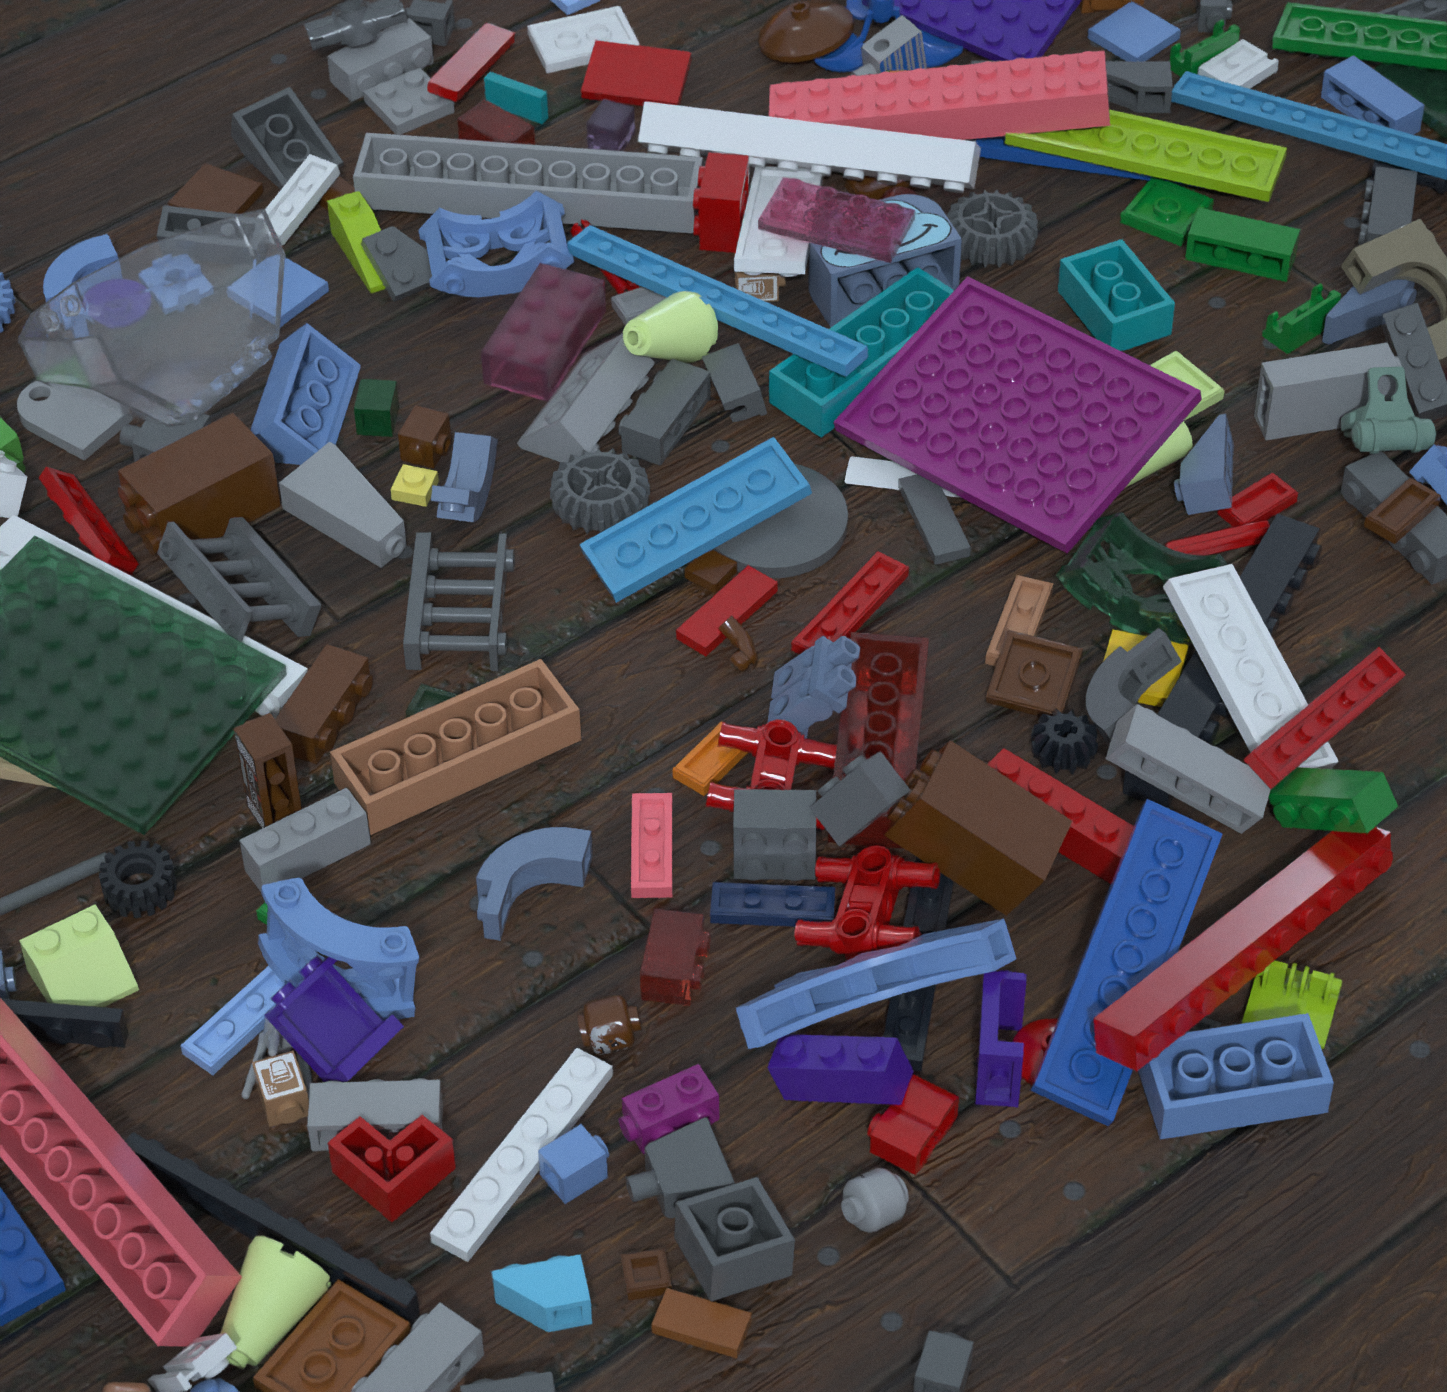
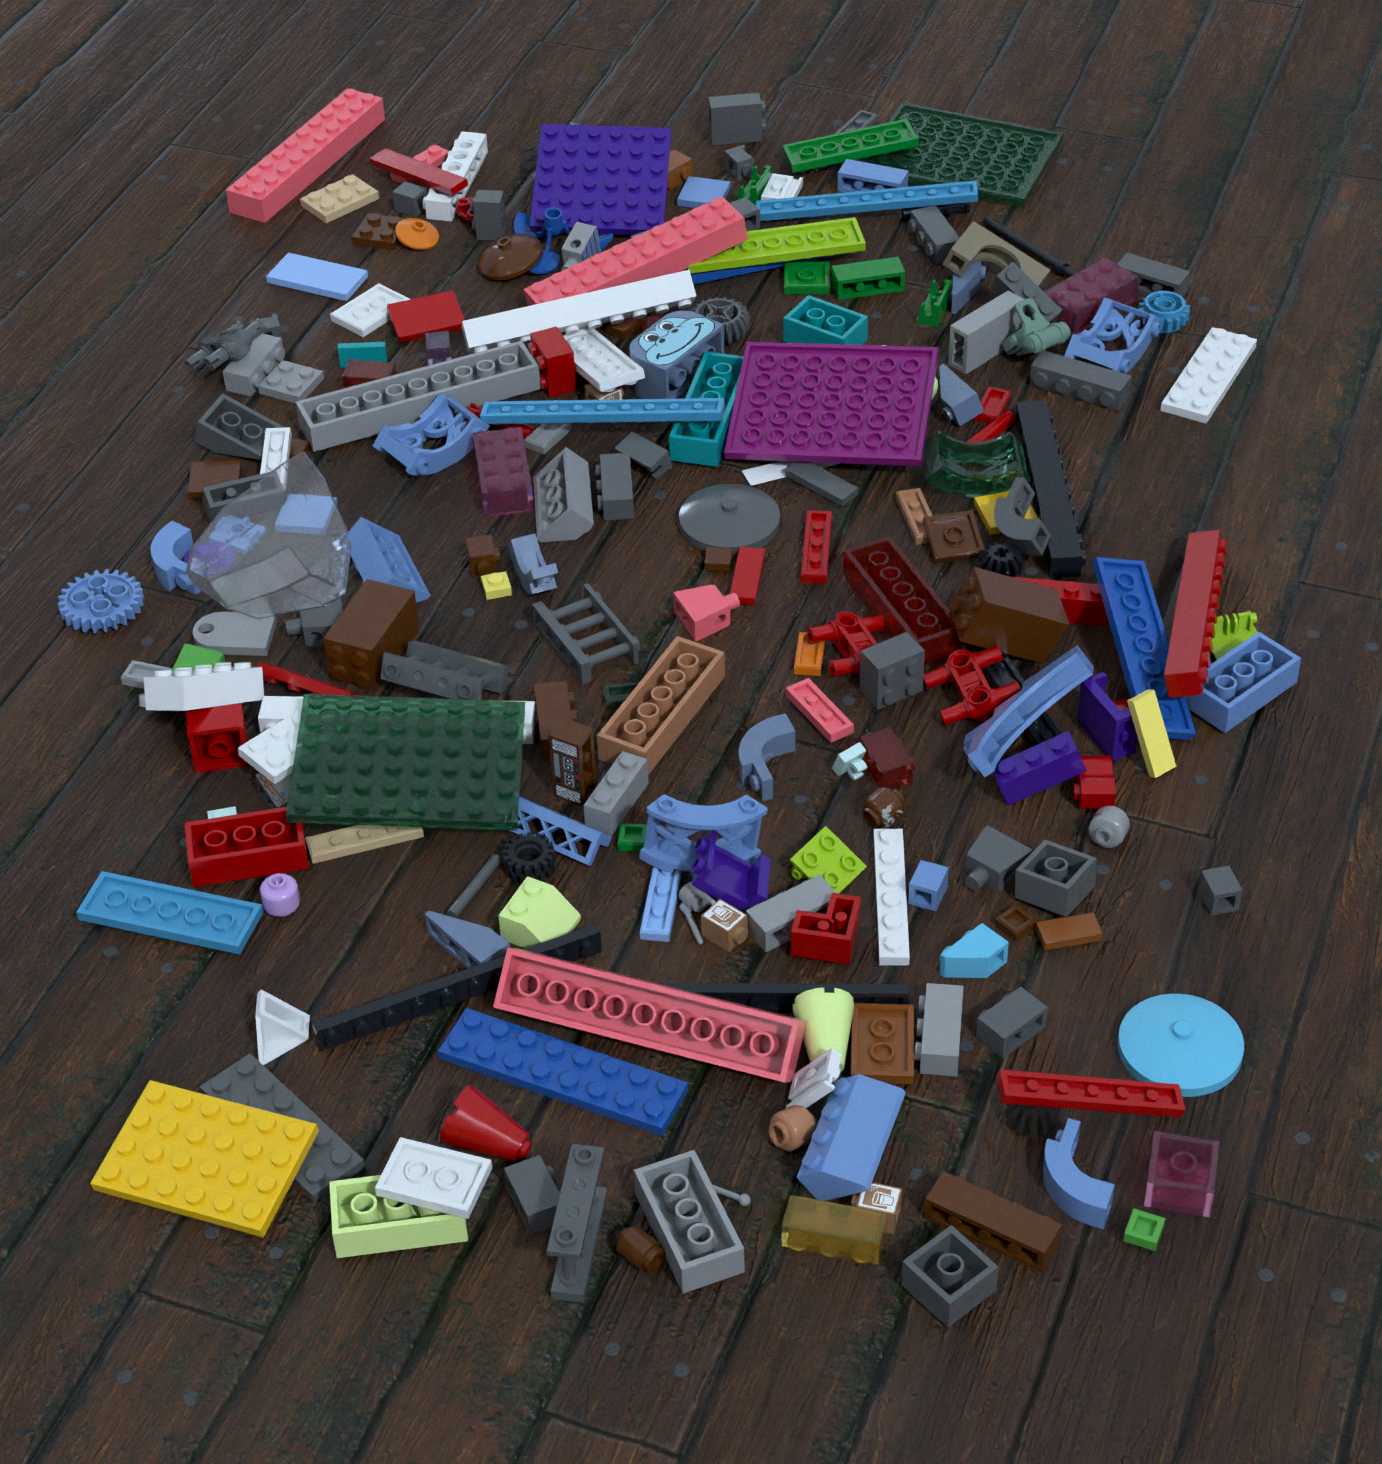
camera: 30 degrees left, 5 degrees down
light grey slope [279,442,407,568] -> none
lime slope [327,191,386,294] -> none
dark green panel [354,379,399,437] -> none
dark grey wing [361,226,432,302] -> none
tile [427,23,515,102] -> none
dark grey gear [550,447,650,534] -> none
dark azure plate [579,437,812,603] -> none
magenta brick [619,1064,720,1154] -> none
yellowish green cone [623,291,718,363] -> none
dark blue tile [710,882,835,927] -> none
reddish brown arm [718,616,758,671] -> none
clear pink tile [758,177,915,263] -> none
sand blue hips [767,636,860,739] -> none
dark grey brick [809,751,910,847] -> none
light grey brick [1106,704,1271,834] -> none
white plate [1163,564,1339,769] -> none
red tile [1244,647,1406,789] -> none
green brick [1268,767,1398,833] -> none
reddish brown tile [1364,478,1441,544] -> none
none -> medium blue fence [494,792,612,866]
none -> coral torso [673,584,740,642]
none -> lime hinge [790,826,867,894]
none -> light aqua tile [832,742,867,781]
none -> light yellow tile [1127,689,1176,778]

